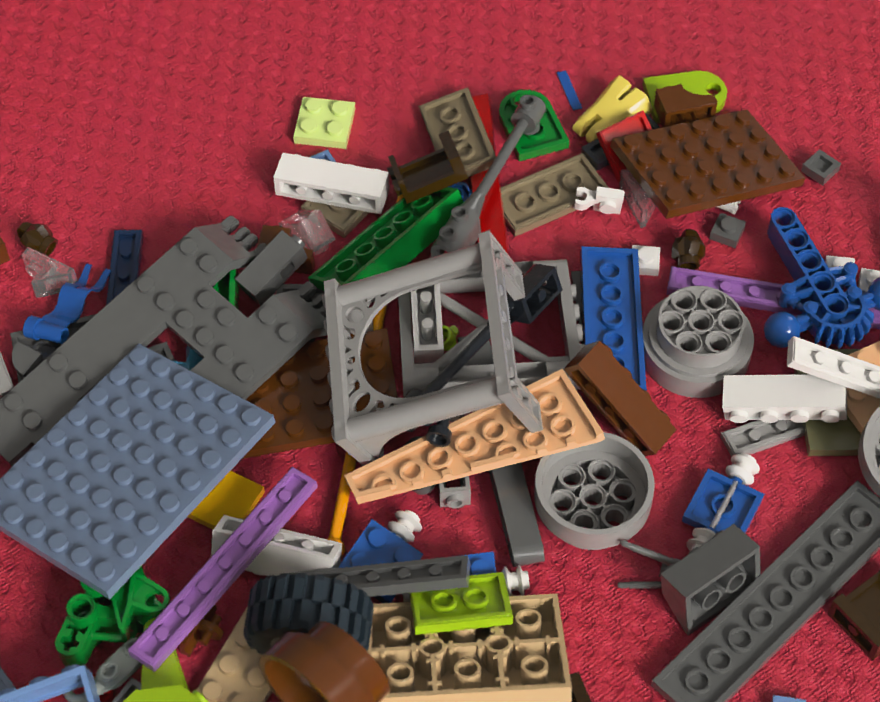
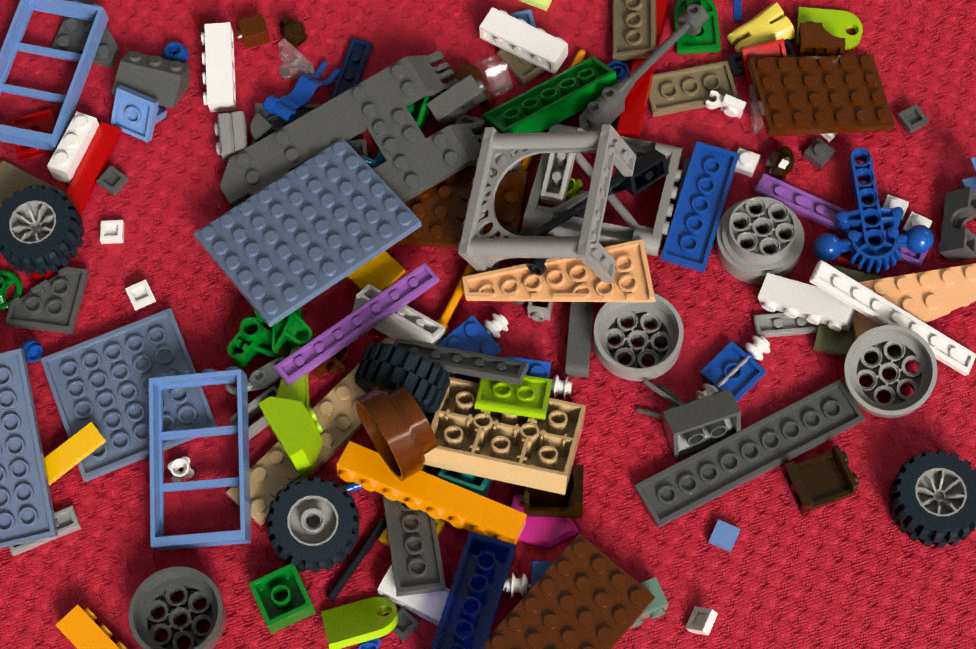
camera: 20 degrees right, 10 degrees up
dark brown panel [387,130,468,204] -> none
reddish brown brick [564,341,677,456] -> none

